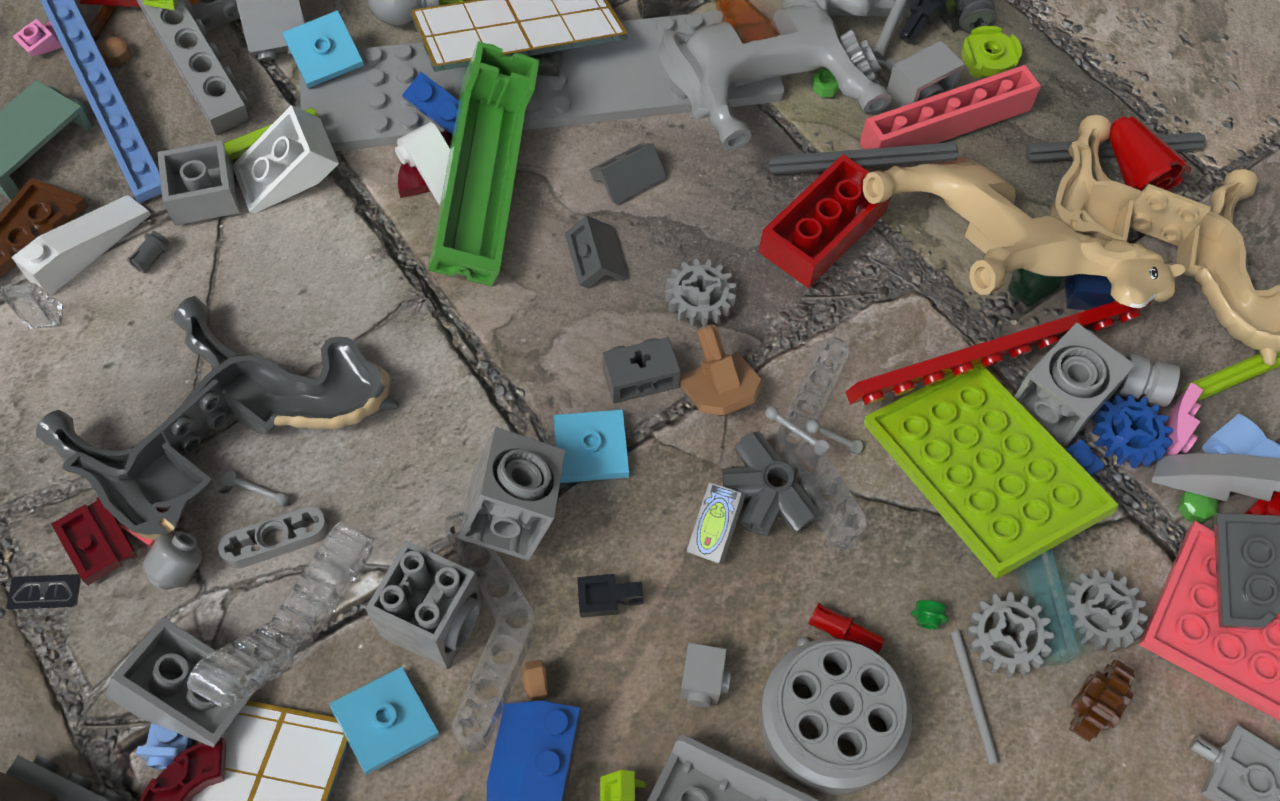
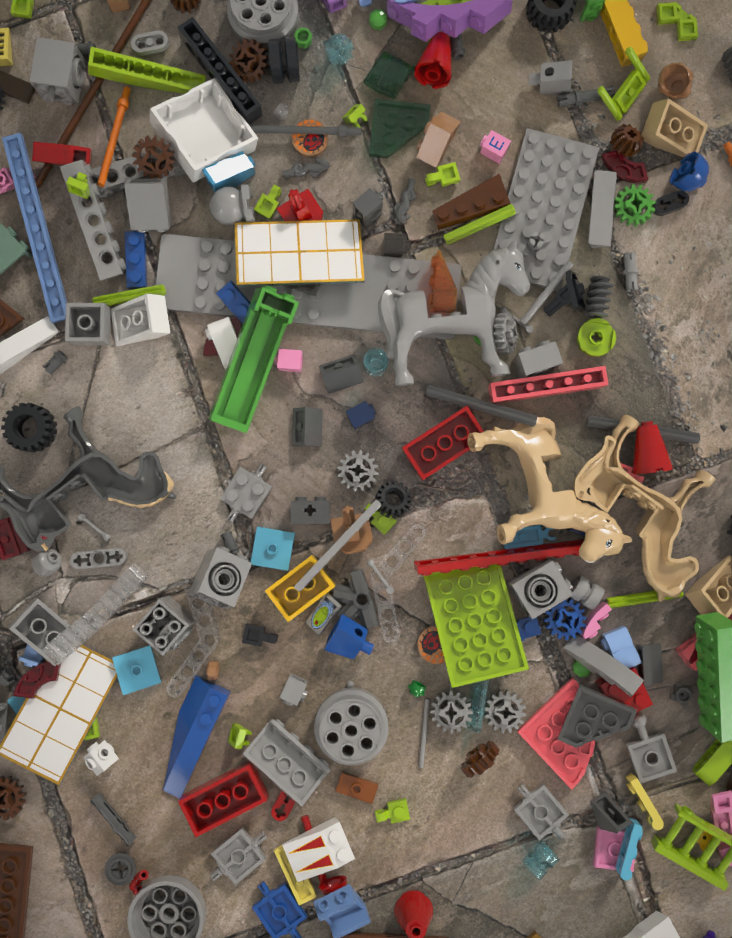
camera: 20 degrees right, 25 degrees up
medium nougat tile [98,37,131,67] -> none
medium azure plate [282,10,364,89] -> none
light grey hinge [806,419,863,454] -> none
red axle [808,603,884,654] -> none
none -> black tyre [1,403,57,452]
none -> blue plate [125,231,147,289]
none -> light grey plate [220,463,273,523]
none -> yellow brick [265,555,336,622]
none -> bright pink brick [274,349,303,372]
none -> light grey tile [294,499,381,591]
none -> blue torso [324,614,374,659]
none -> dark blue brick [346,401,376,430]
none -> clear light blue wheel [364,348,388,377]
none -> lime plate [364,503,397,535]
none -> black tyre [375,481,411,518]
none -> tile [417,625,445,664]
none -> dark azure plate [504,525,556,549]

